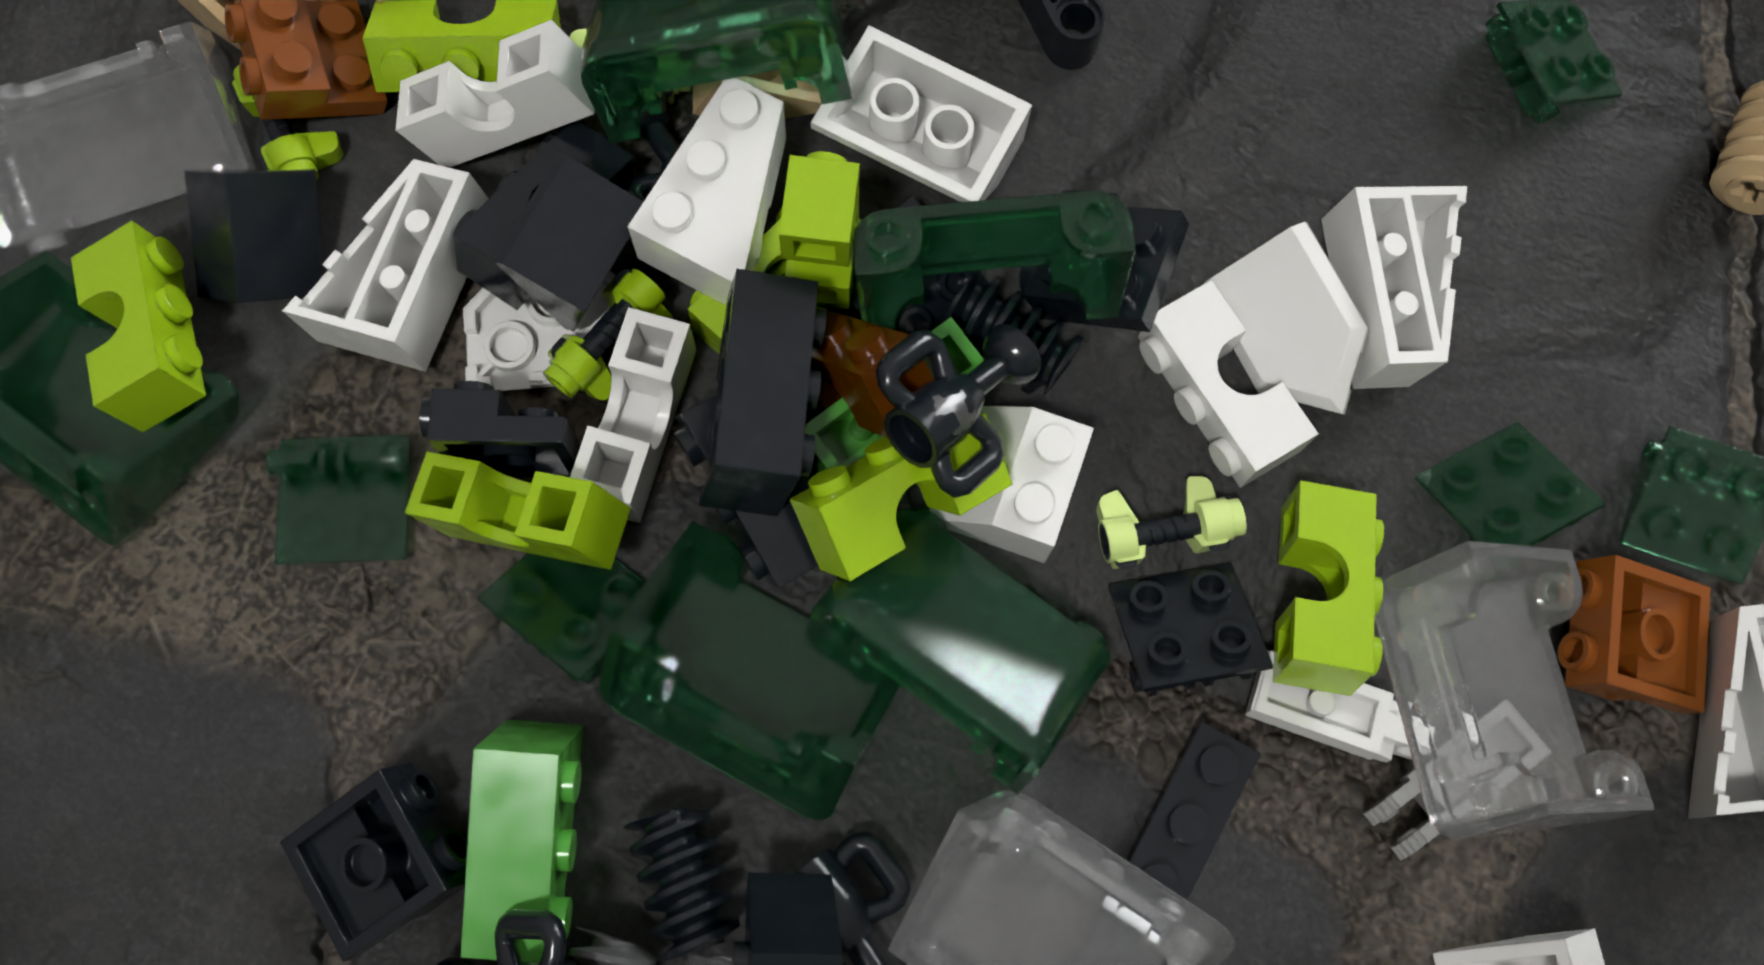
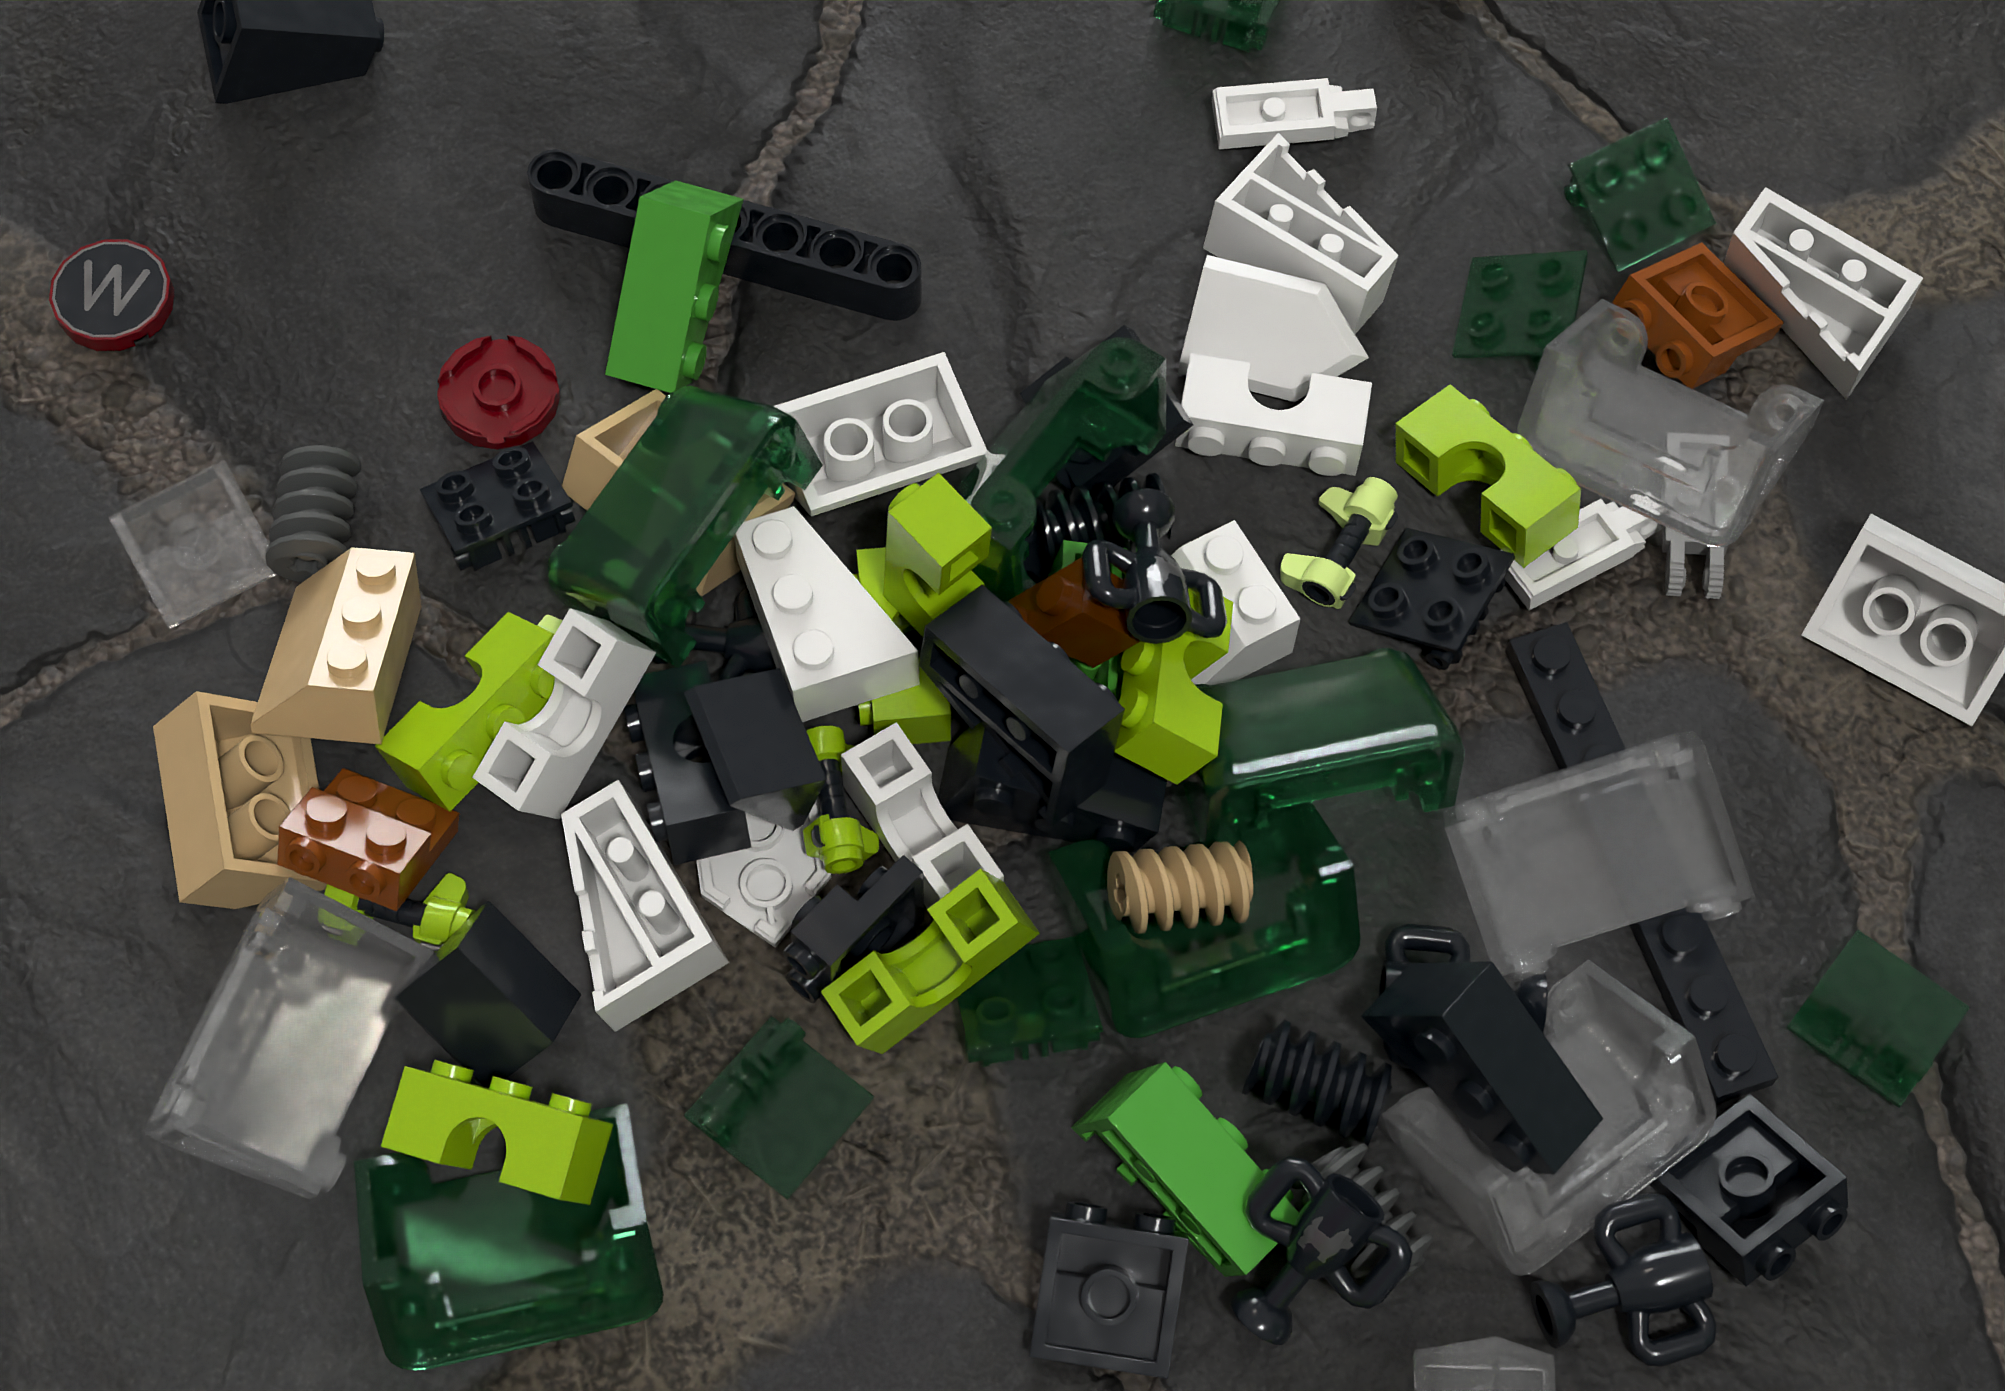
camera: 45 degrees left, 10 degrees down
none -> tan piece [1107,840,1253,934]
none -> white hinge [1212,78,1377,149]

